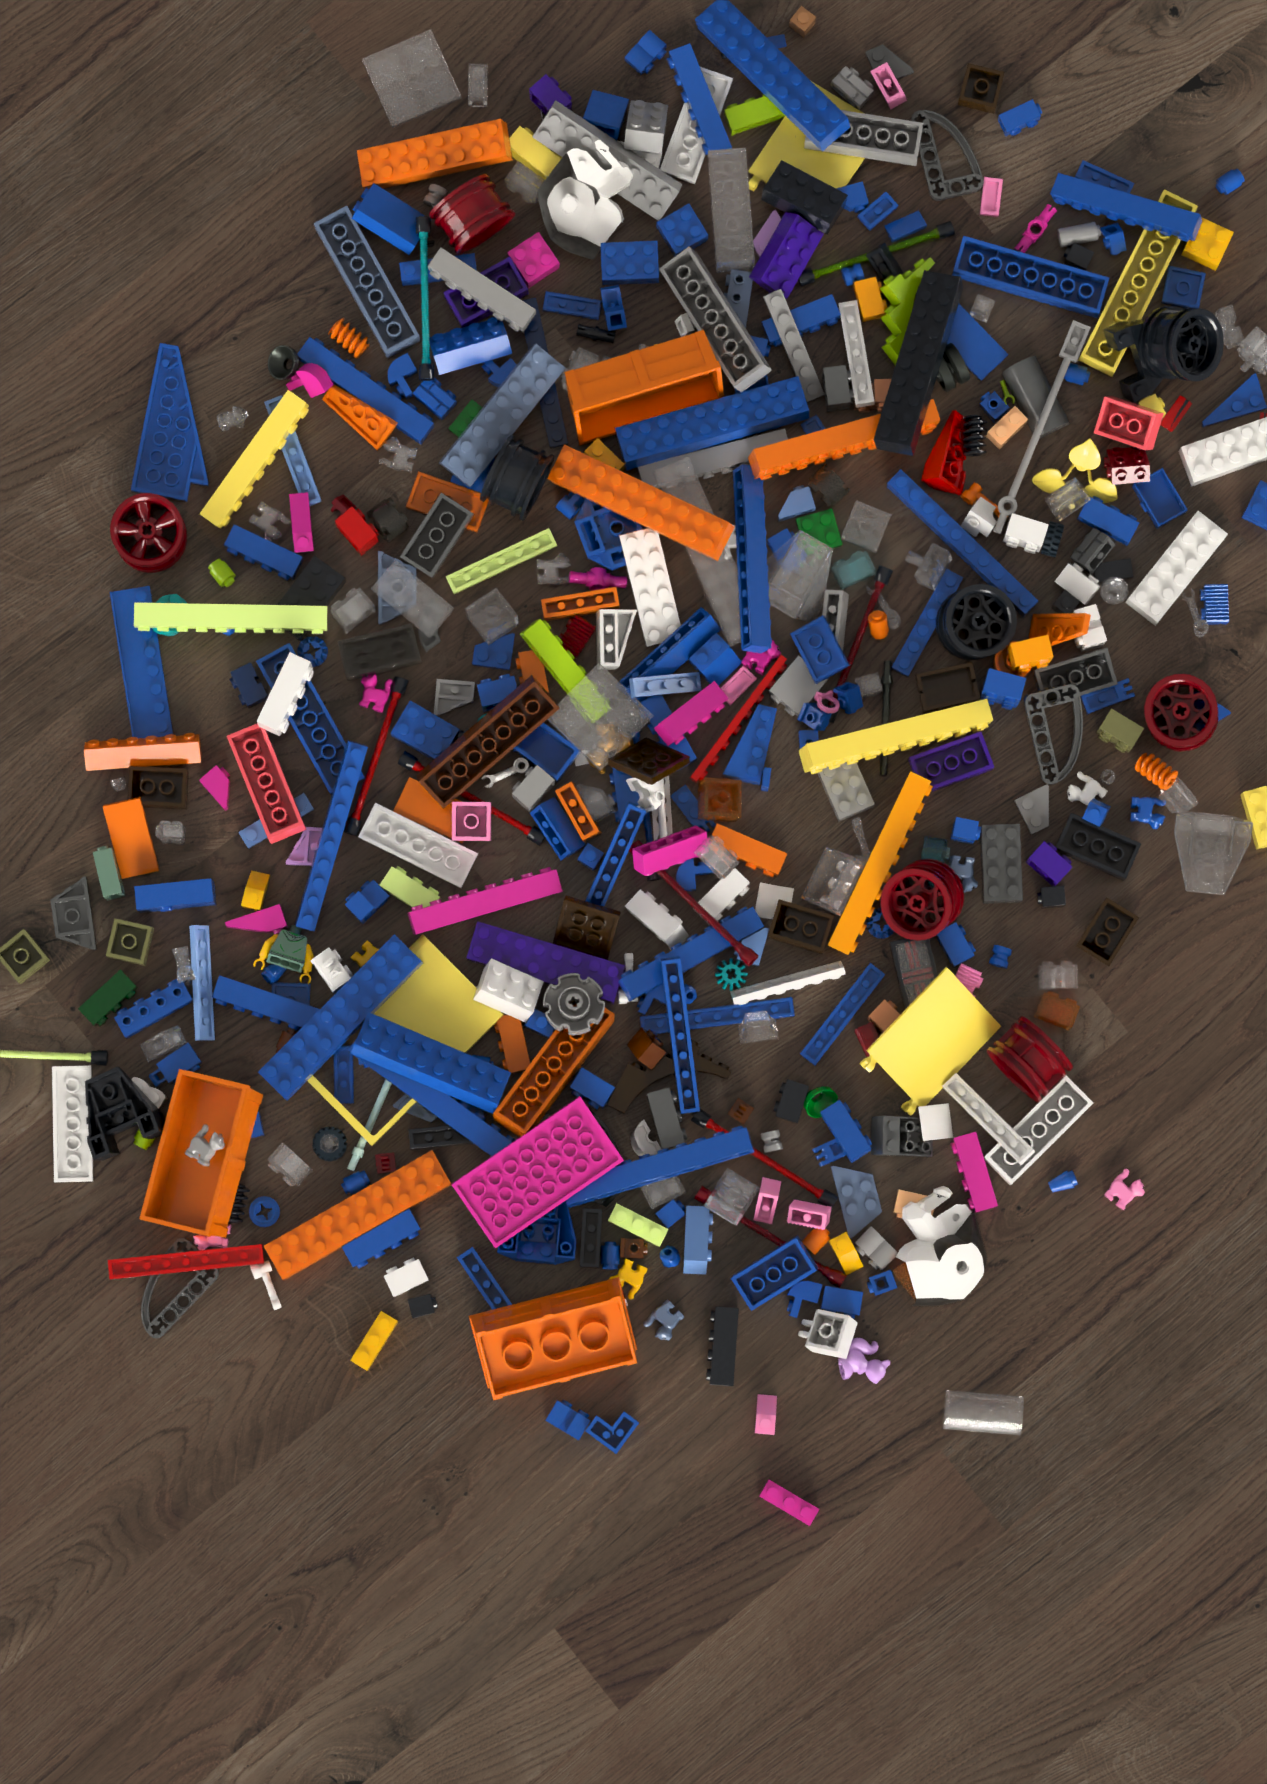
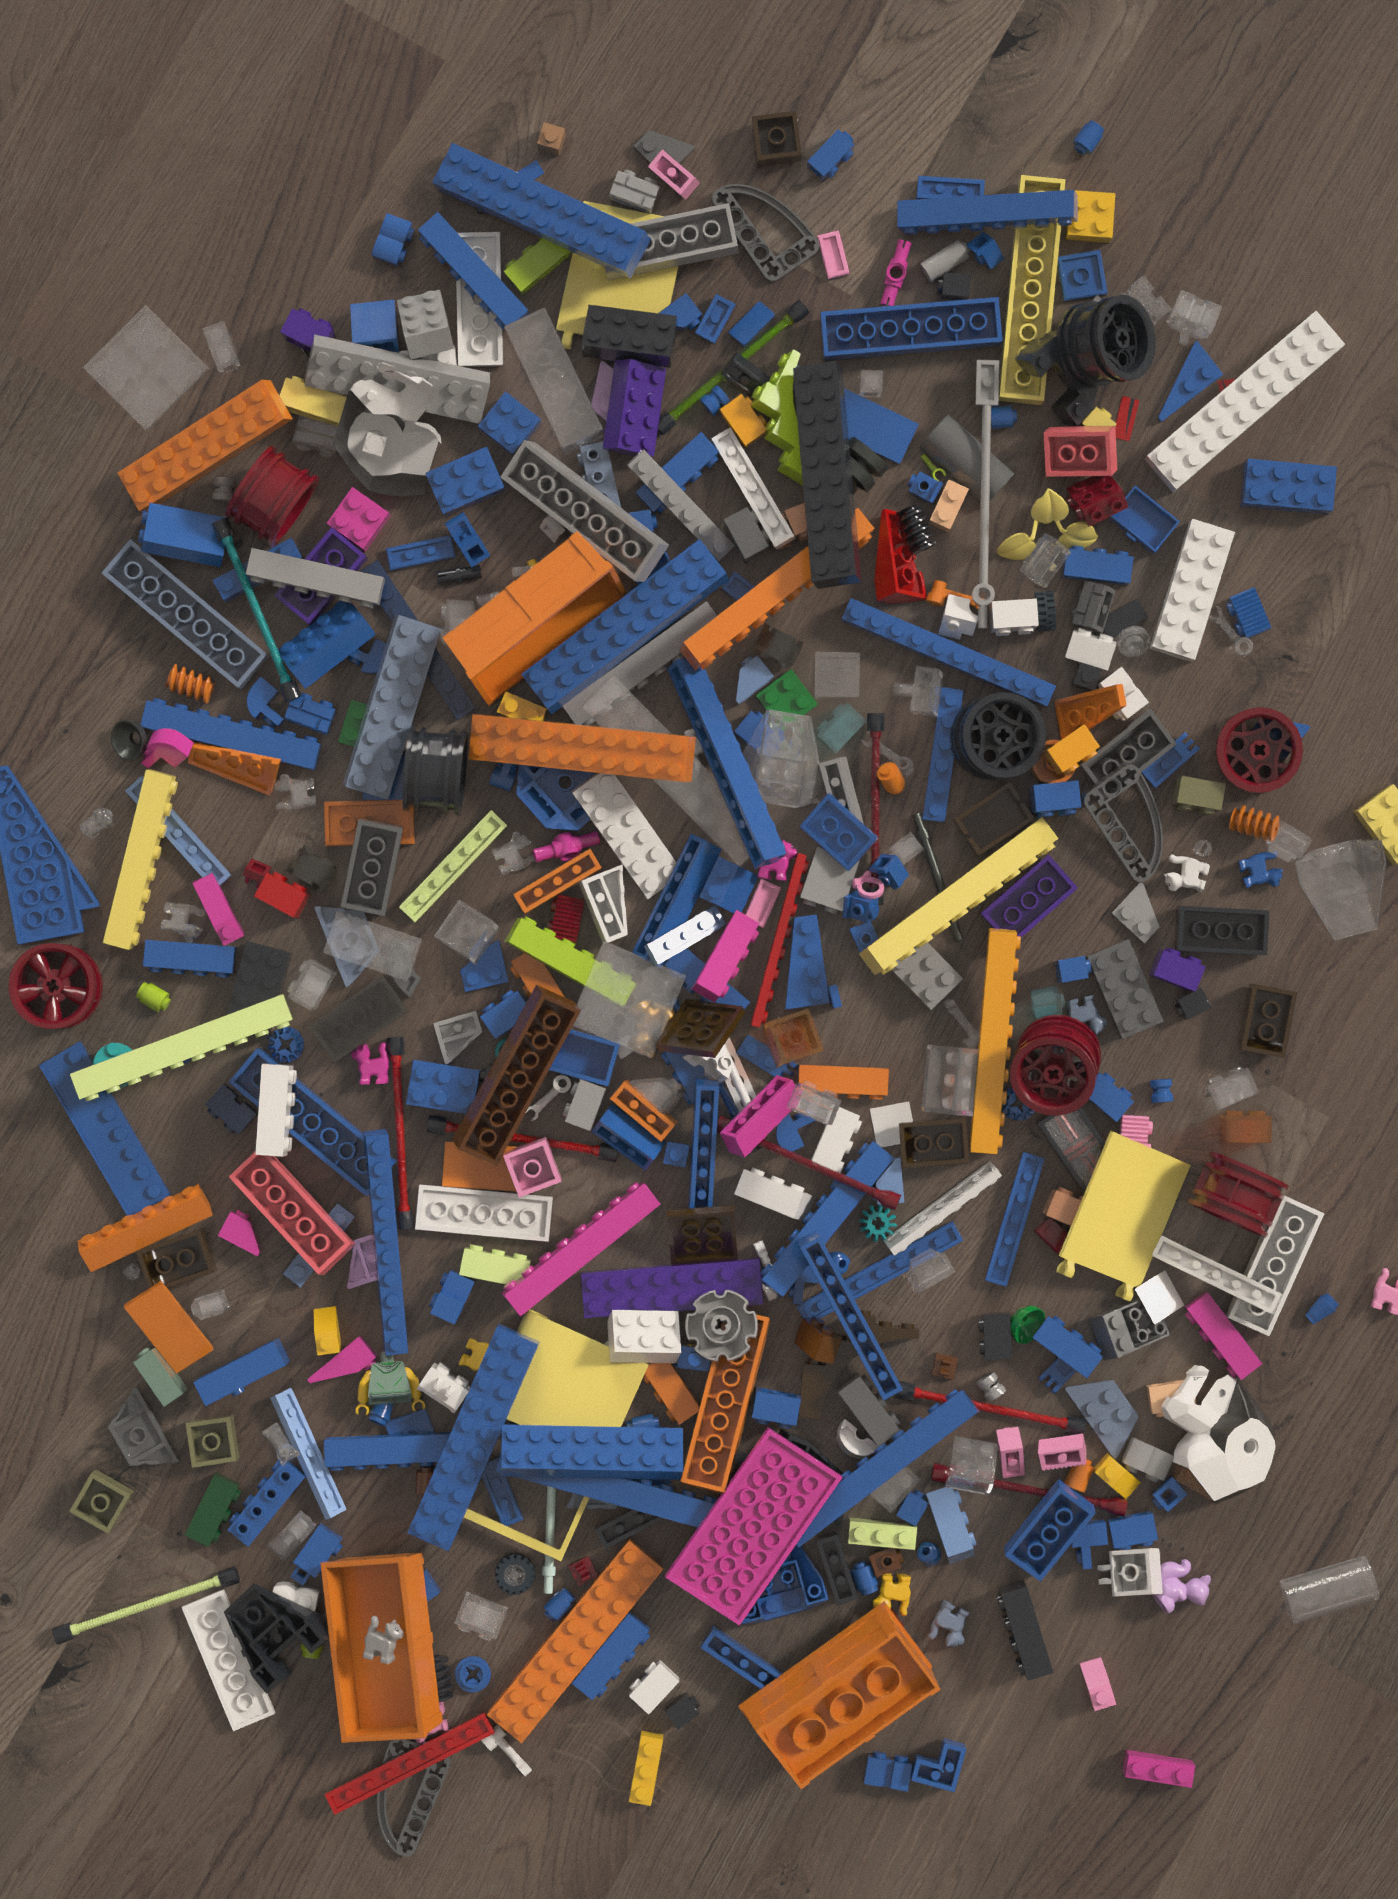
camera: 25 degrees left, 5 degrees up
blue brick [1082,798,1111,827] -> none

